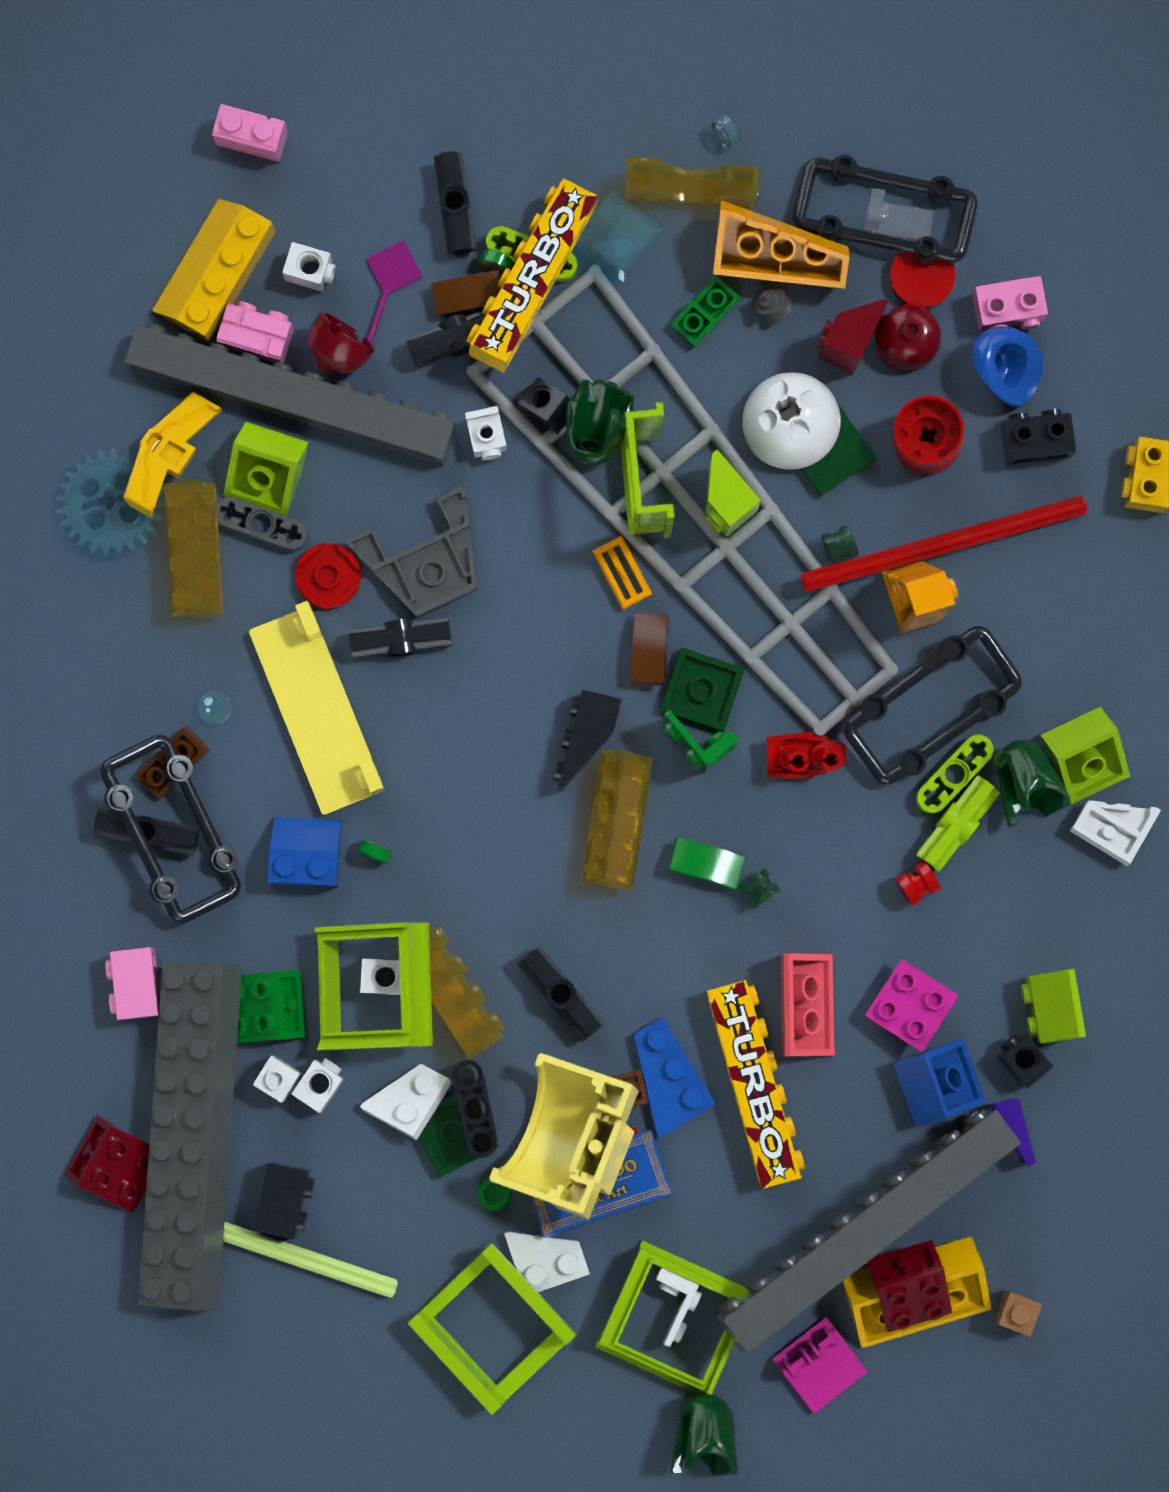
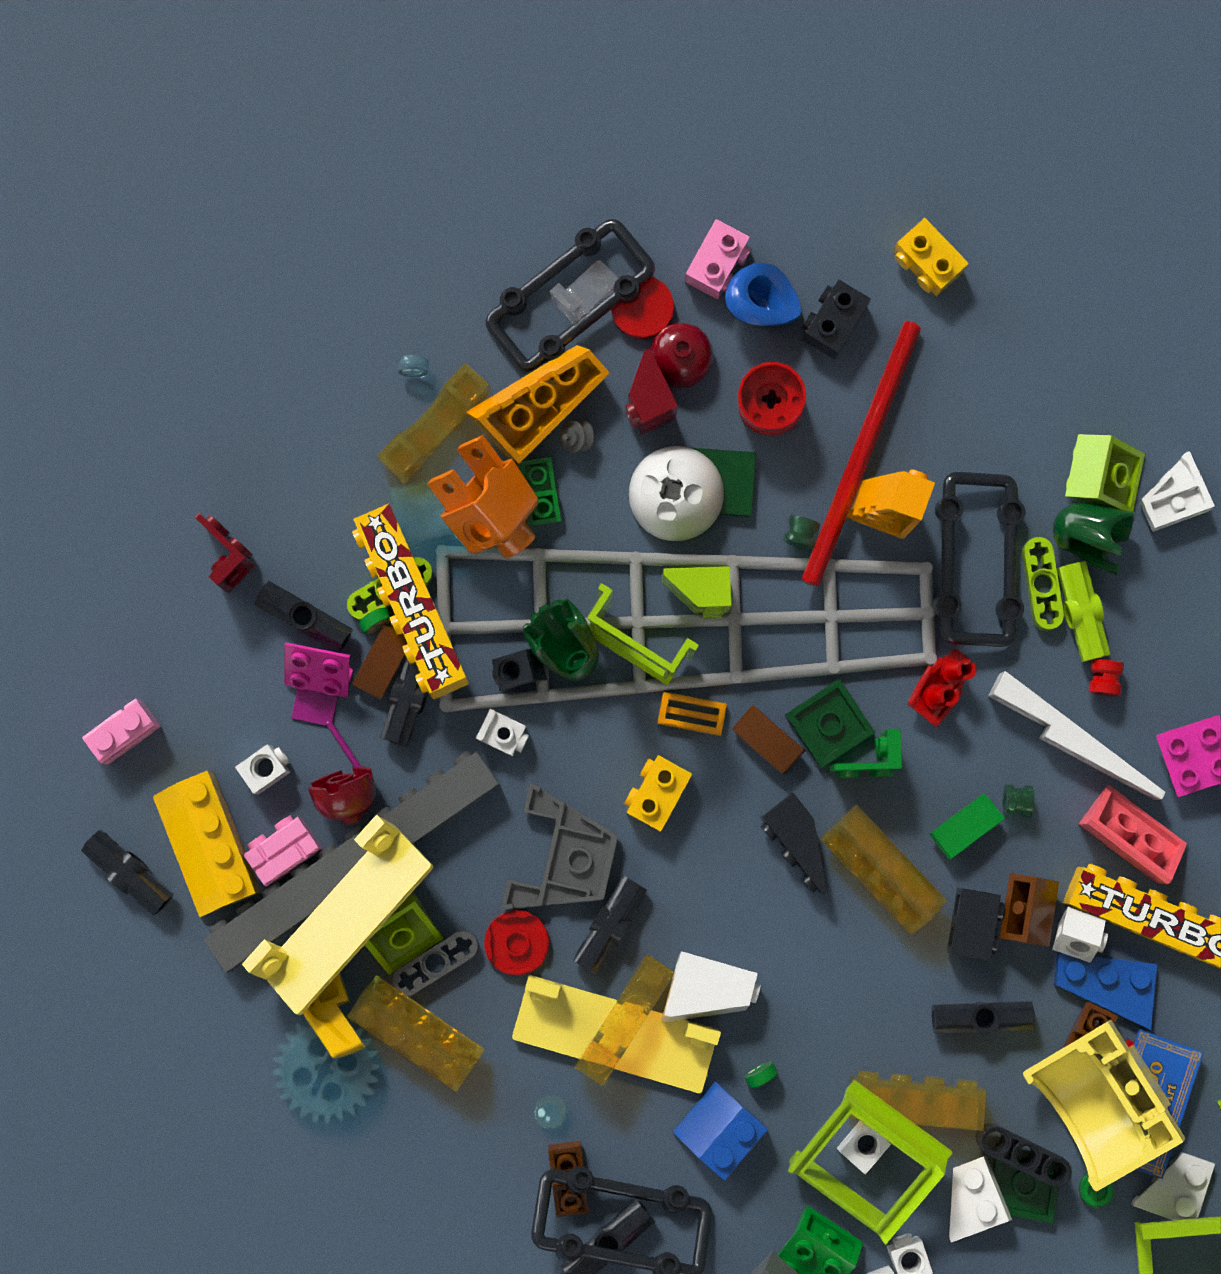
camera: 50 degrees left, 0 degrees up
none -> black piece [81,830,174,916]
none -> dark red bracket [194,513,255,593]
none -> light yellow bracket [242,815,433,1015]
none -> dark pink hinge [284,642,353,698]
none -> orange piece [427,435,538,558]
none -> clear yellow arch [573,954,675,1087]
none -> yellow brick [624,755,692,832]
none -> white slope [661,951,761,1022]
none -> black brick [946,888,1005,961]
none -> white slope [988,671,1165,800]
none -> reddish brown brick [999,873,1059,947]
none -> white brick [1052,907,1108,963]

